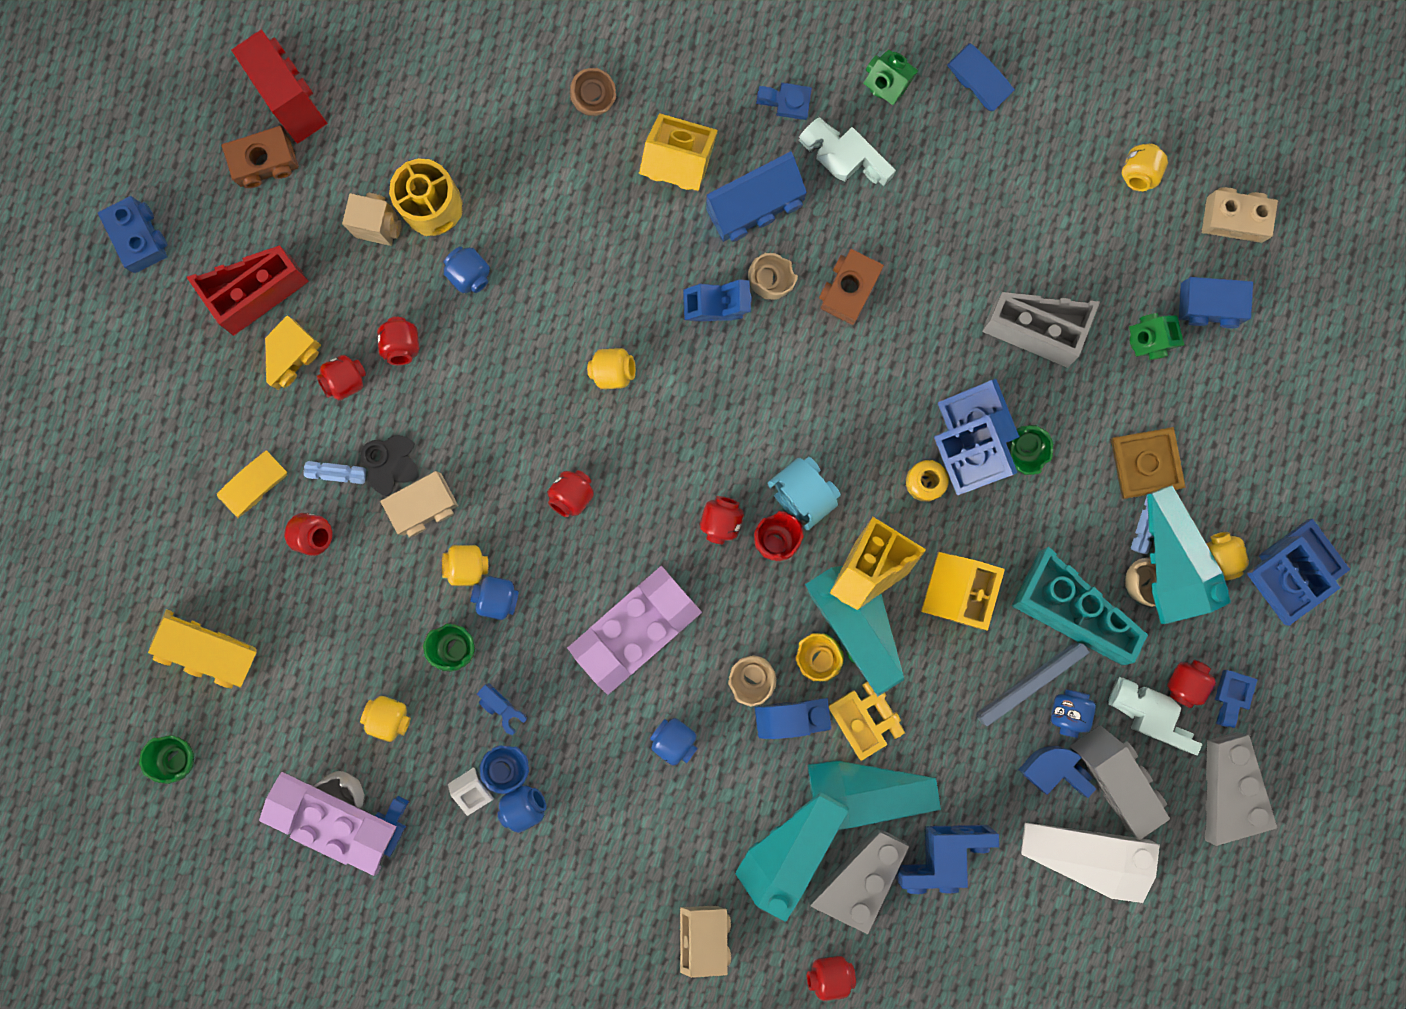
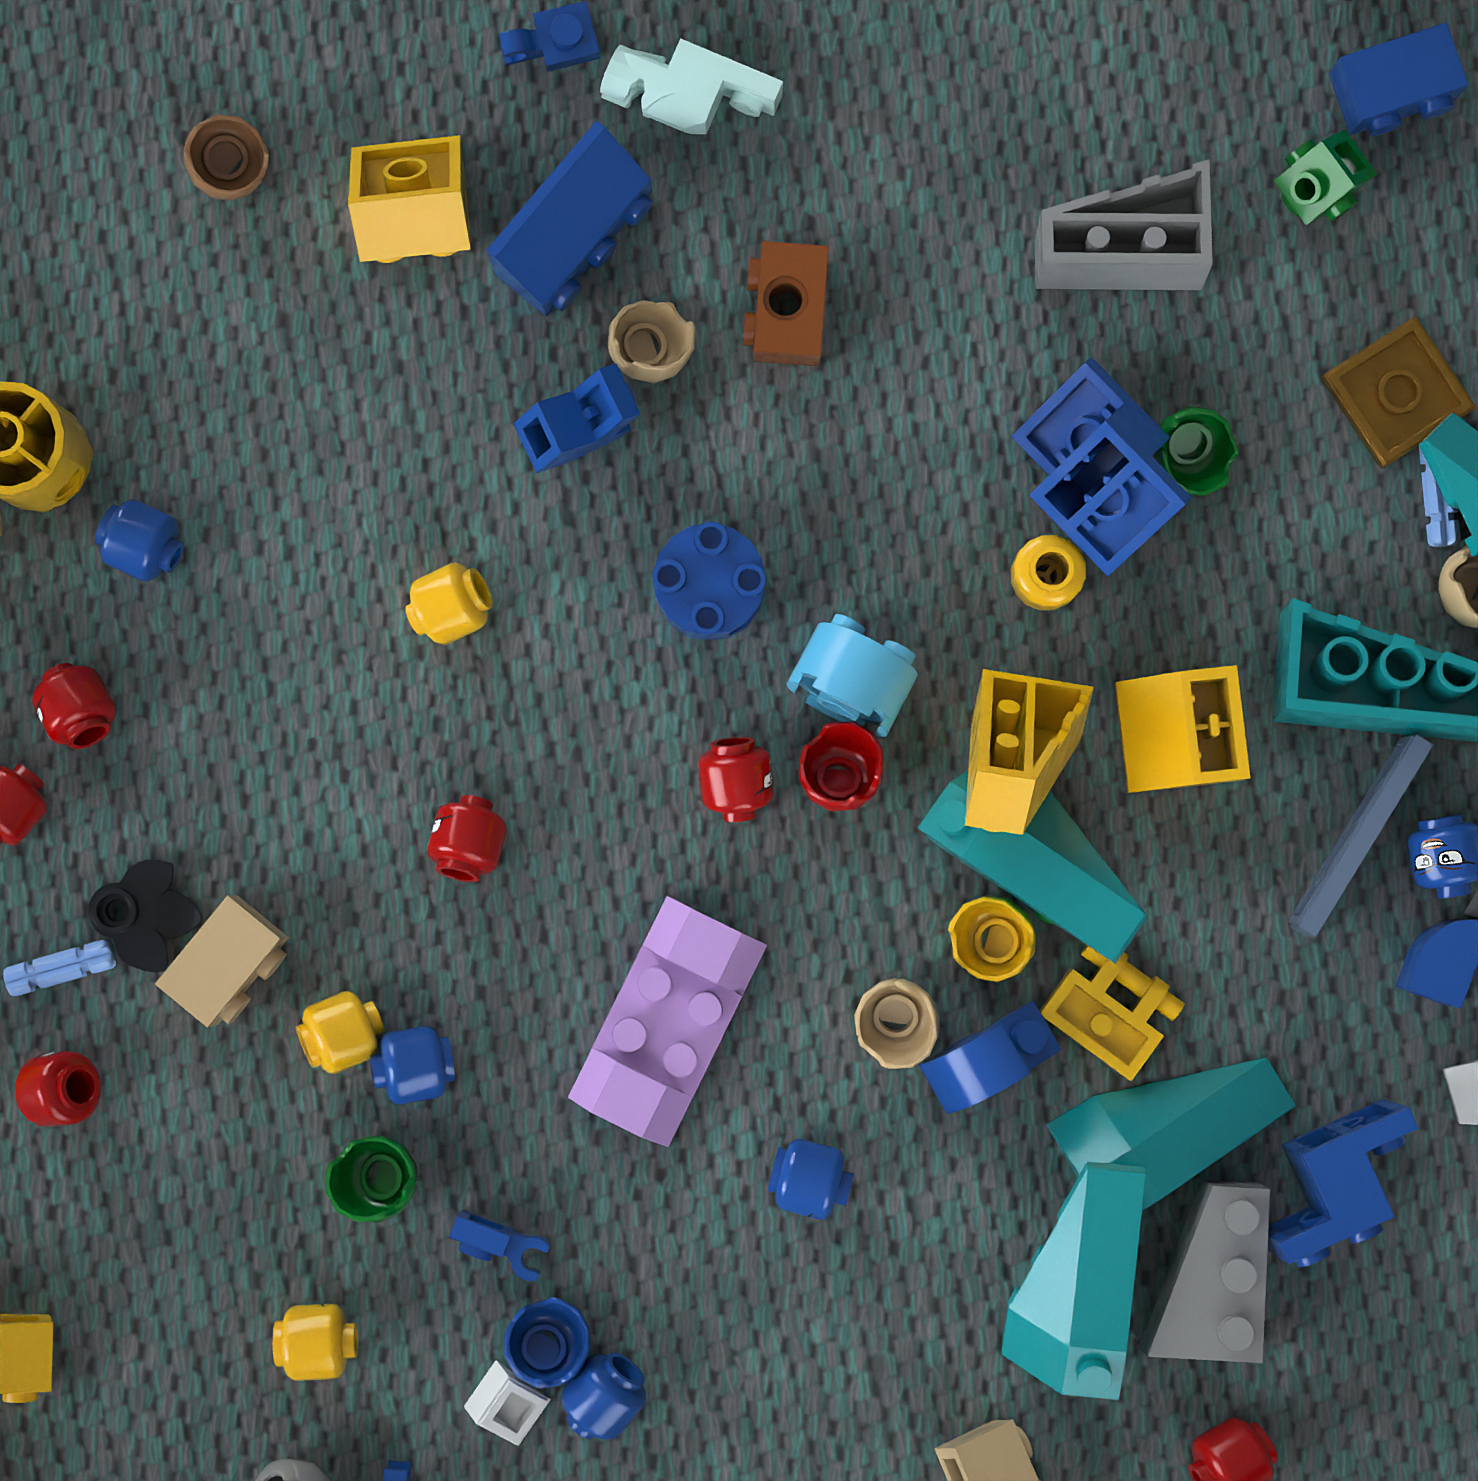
camera: 20 degrees left, 0 degrees up
none -> blue brick [652,521,766,641]

